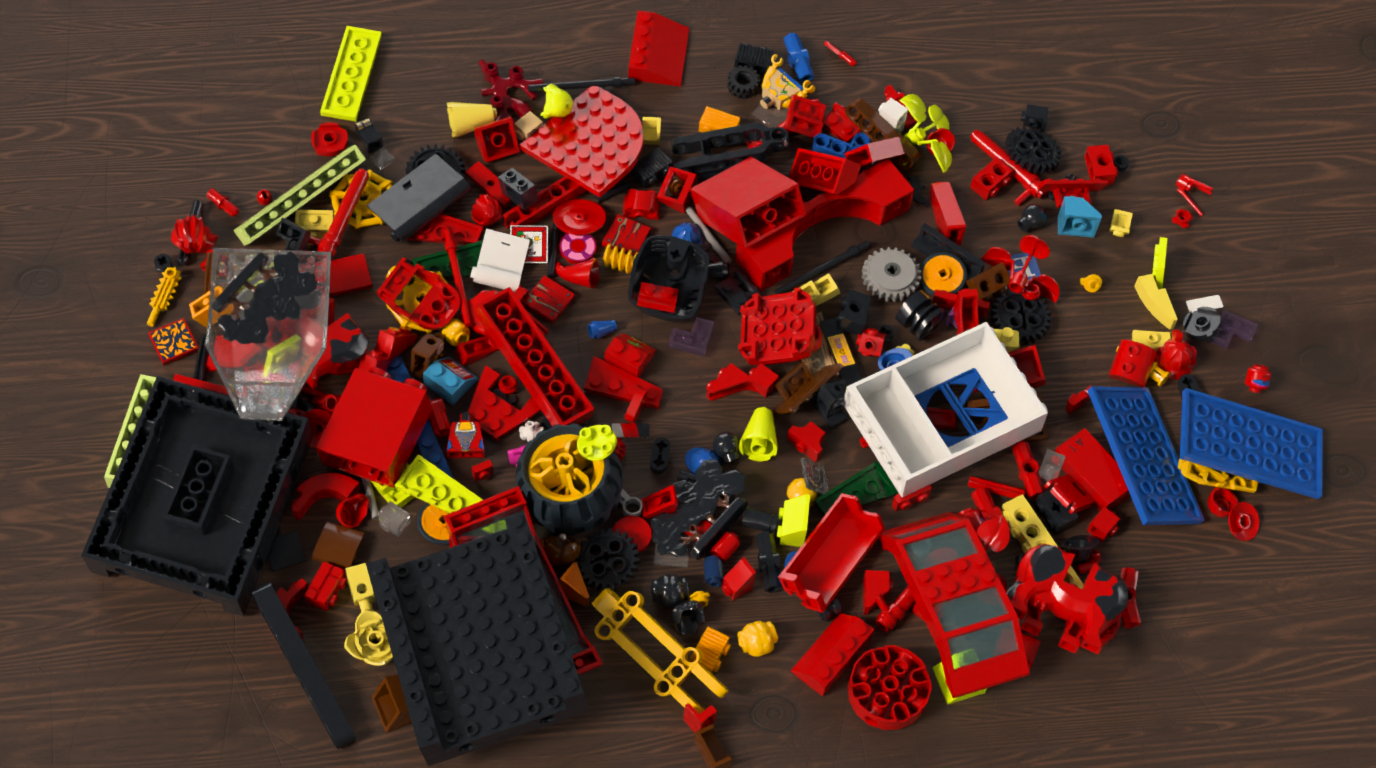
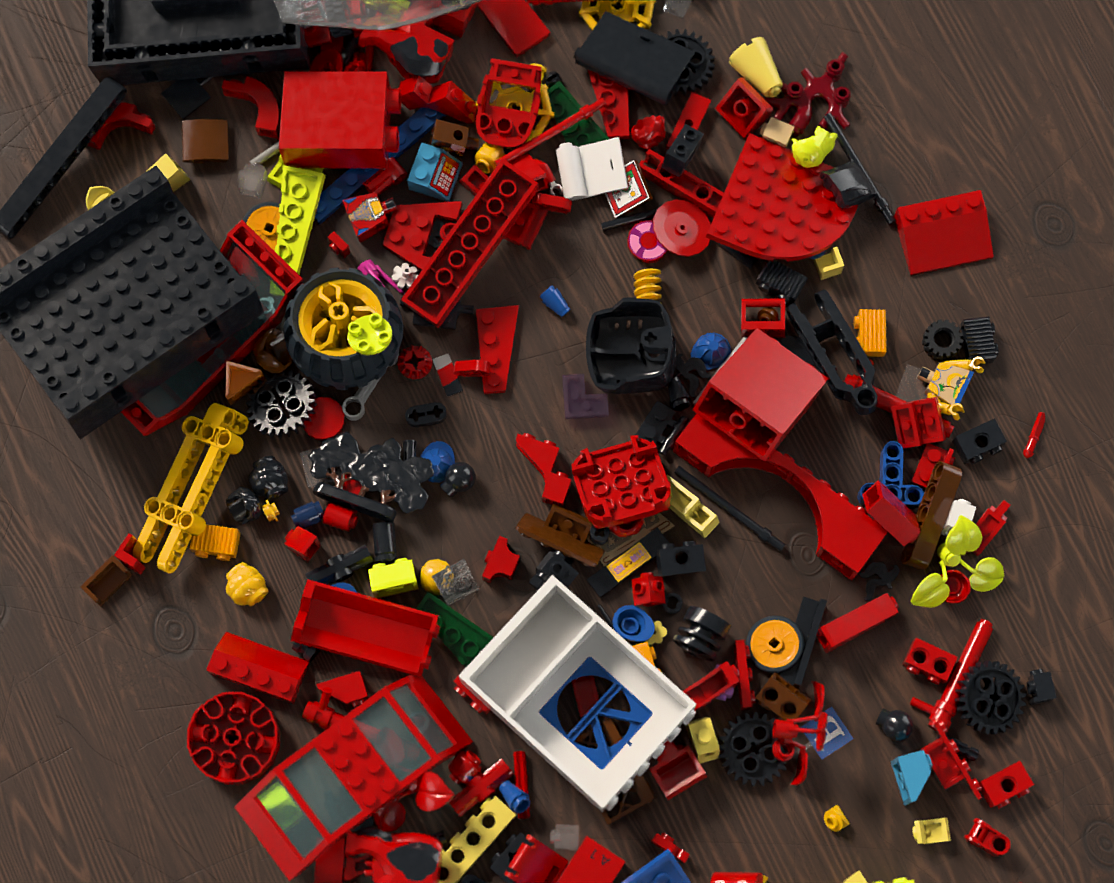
camera: 75 degrees right, 15 degrees up
red brick [304,562,347,611] -> none
red hair [336,494,370,528] -> none
red tile [522,275,575,324] -> none
red hat [555,258,600,289] -> none
red tile [602,214,651,256] -> none
red slope [604,333,656,378] -> none
red cylinder [622,189,660,220] -> none
red plate [637,282,679,313] -> none
red slope [640,485,678,519] -> none
neon yellow cone [739,407,778,462] -> none
blue piece [783,32,814,83] -> none
red slope [788,148,861,195] -> none
light grey gear [862,247,921,302] -> none
red piece [1012,441,1046,500] -> none
black plate [1113,155,1129,172] -> none
none -> blue cone [499,781,531,813]
none -> black bush [590,525,610,545]
none -> black slope [819,161,877,209]
none -> black brick [952,418,1007,465]
none -> red piece [964,818,1011,857]

